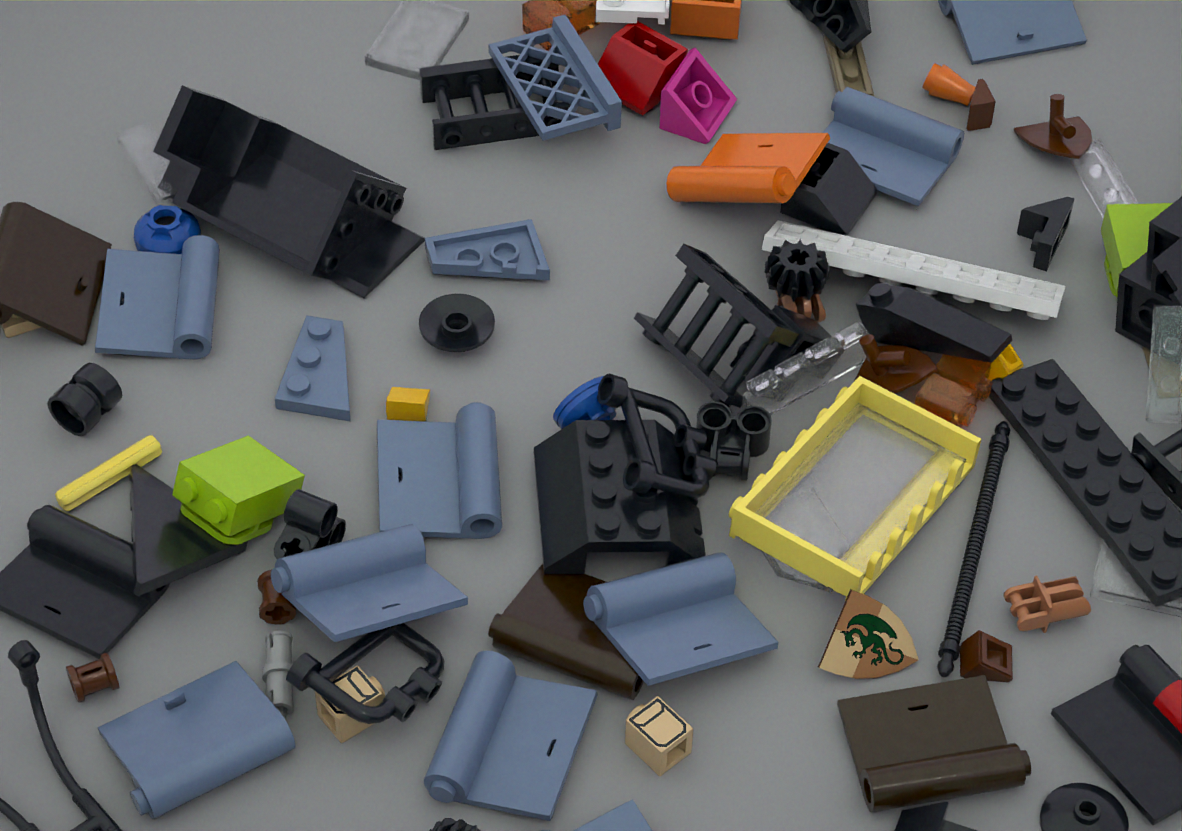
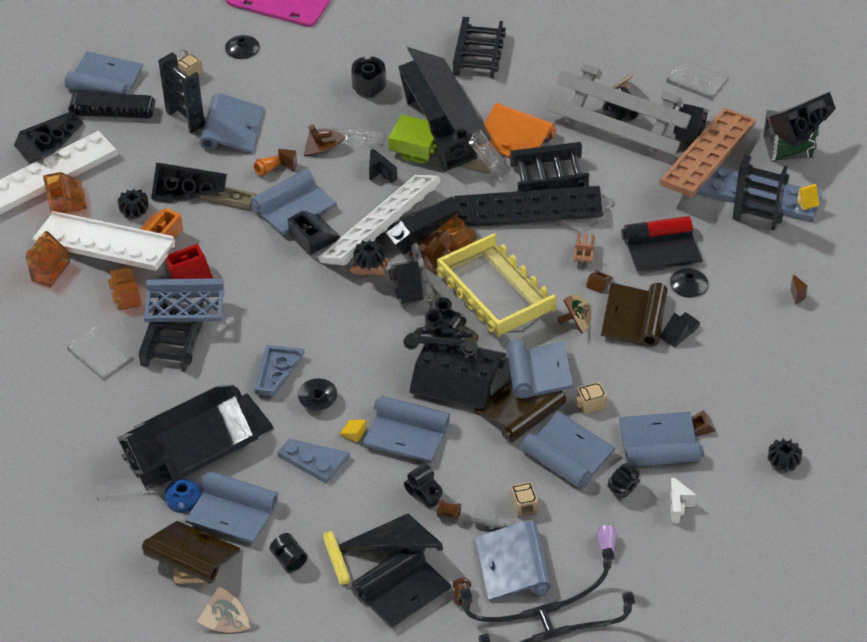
camera: 65 degrees left, 0 degrees up
lime brick [172,435,305,545] -> none
sand blue door [271,524,468,642] -> none
black bar [286,623,445,724] -> none
blue piece [553,376,617,429] -> none
black fence [634,243,799,409] -> none
dark pink slope [659,48,737,144] -> none
orange door [666,133,830,203] -> none
black hose [937,421,1011,677] -> none

